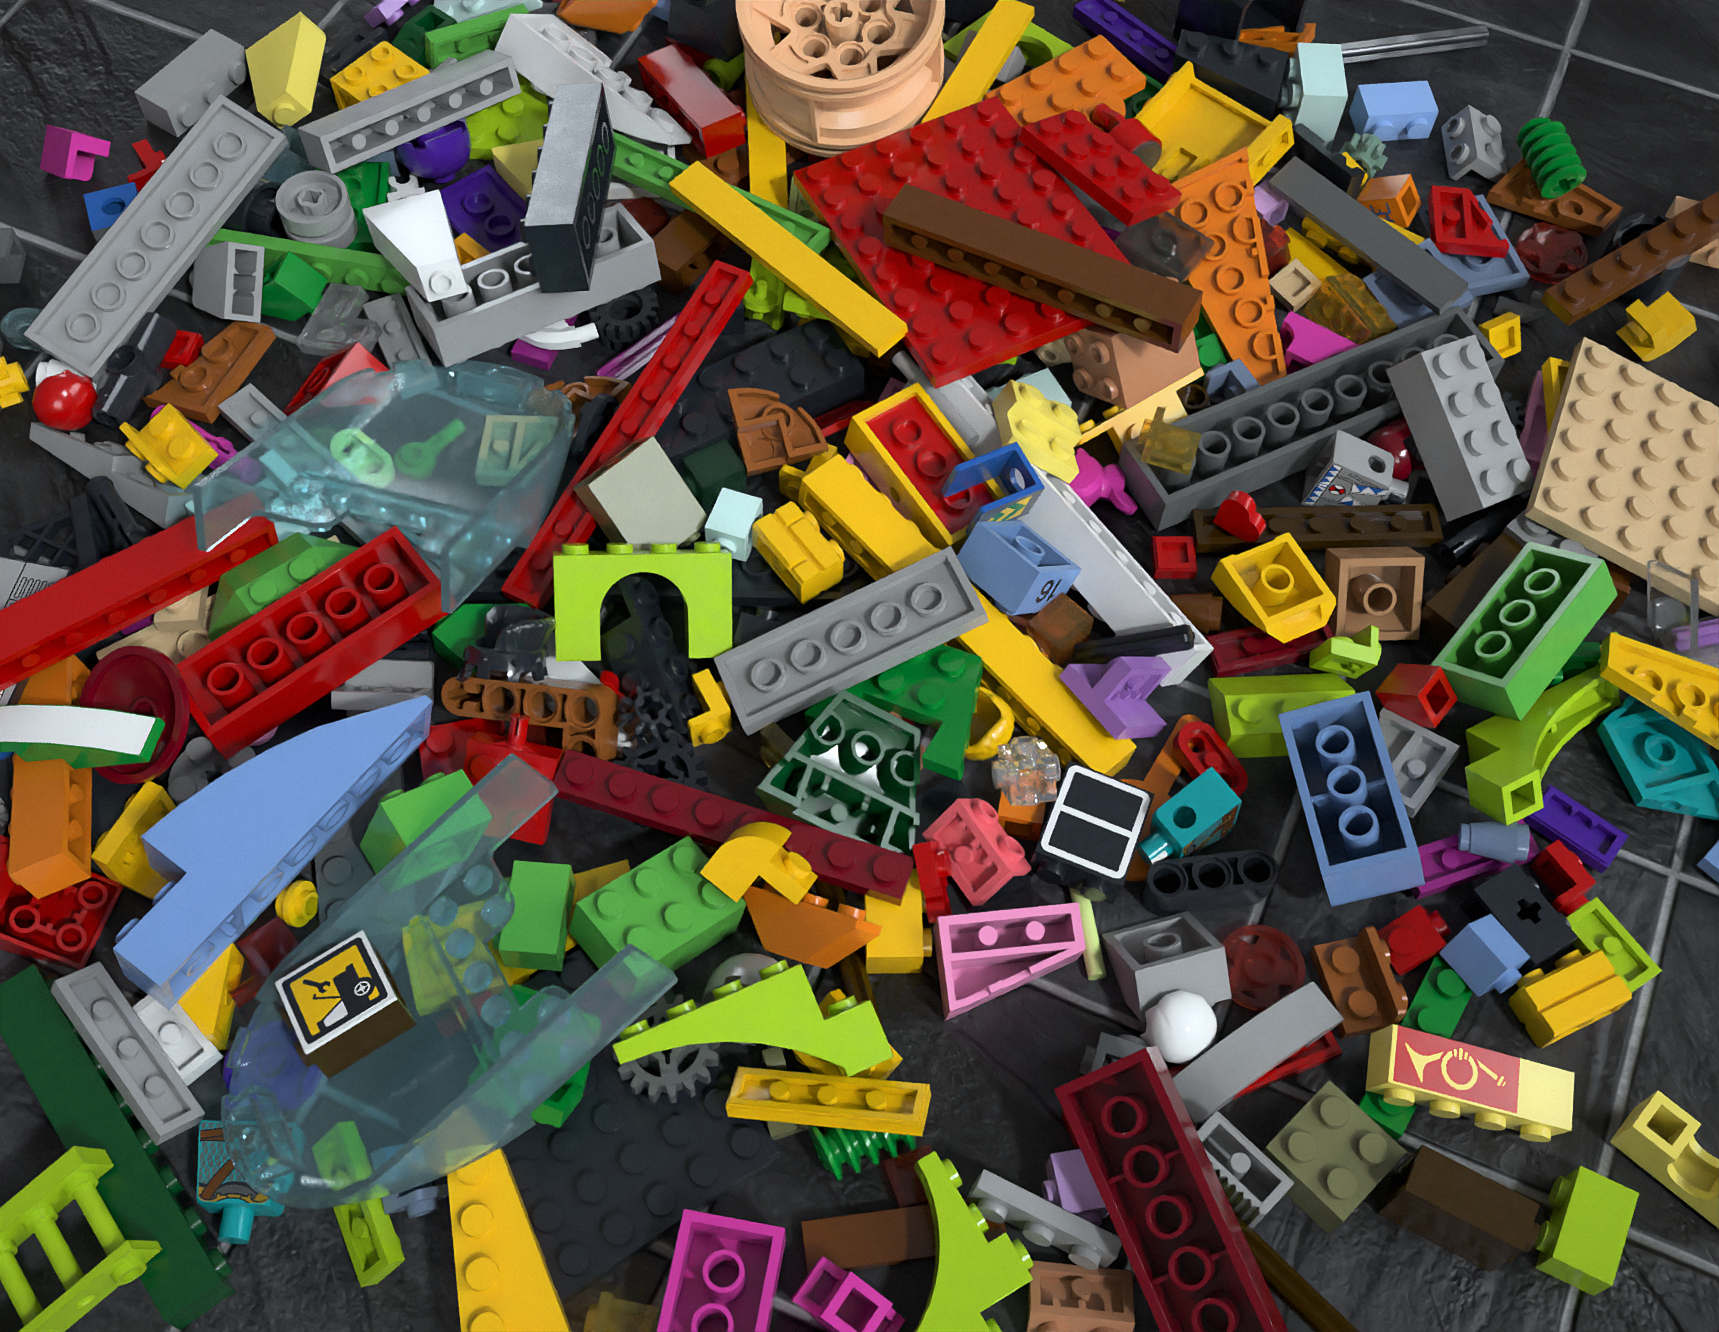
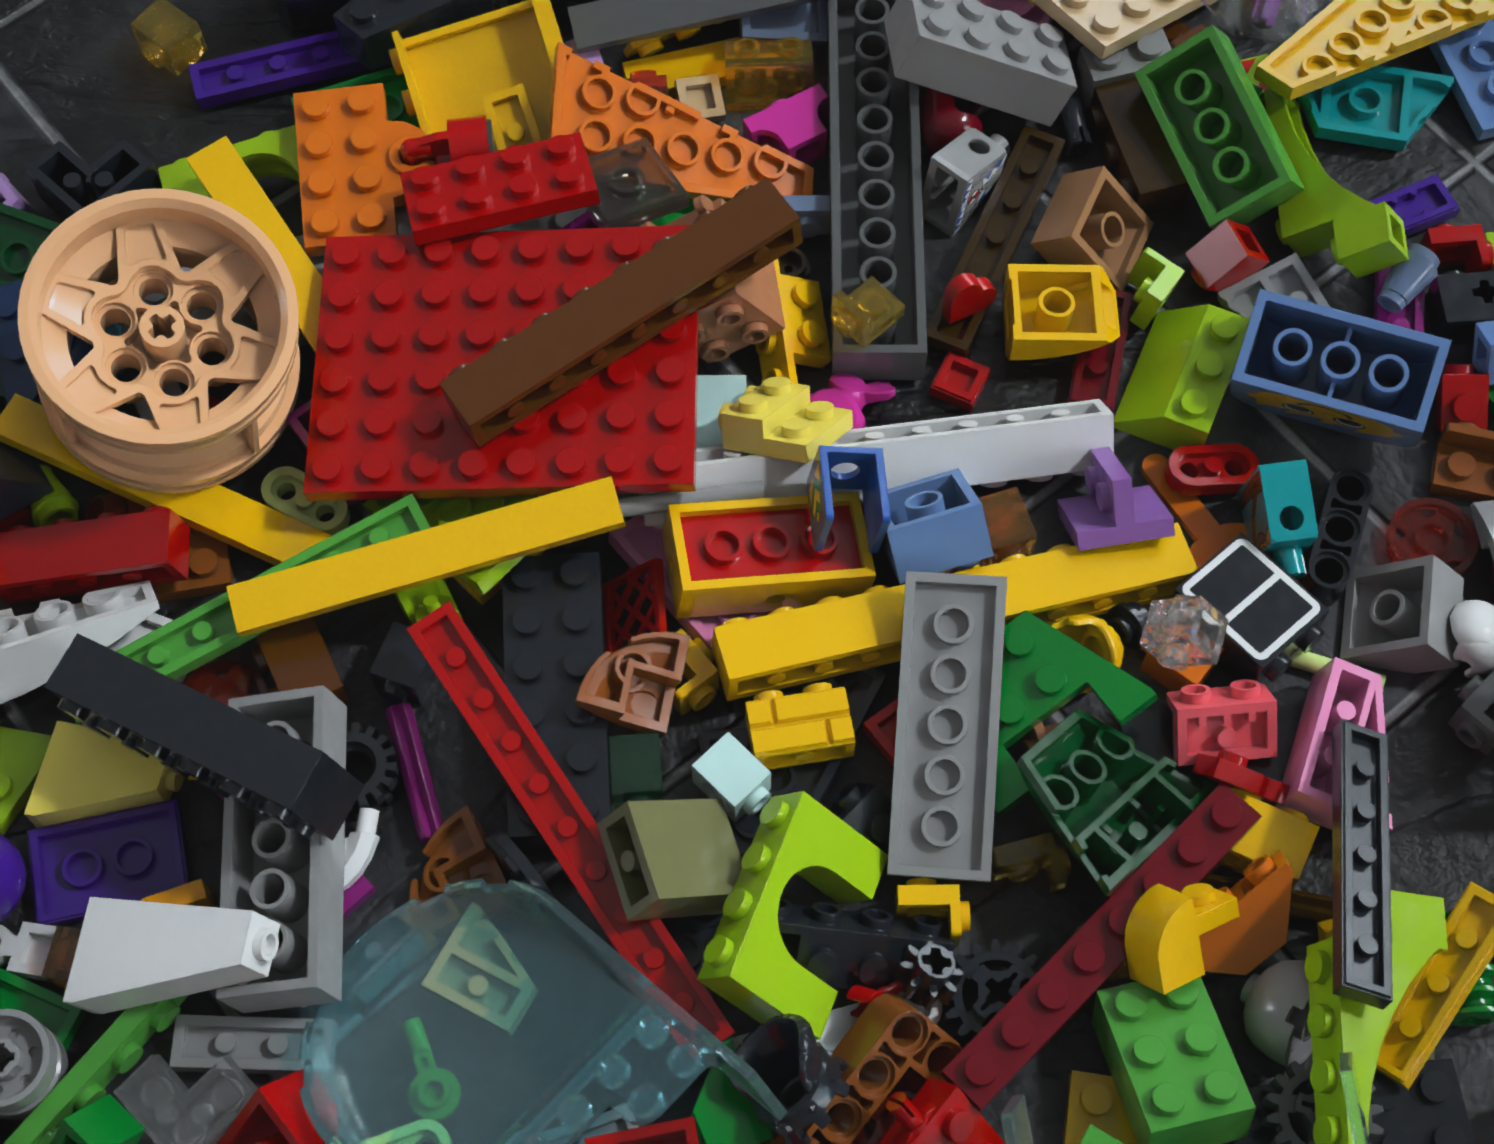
camera: 60 degrees left, 5 degrees up
black axle [1072,624,1195,664] -> none
reddish brown cone [1168,592,1223,634] -> none
none -> black tile [1332,719,1393,1010]

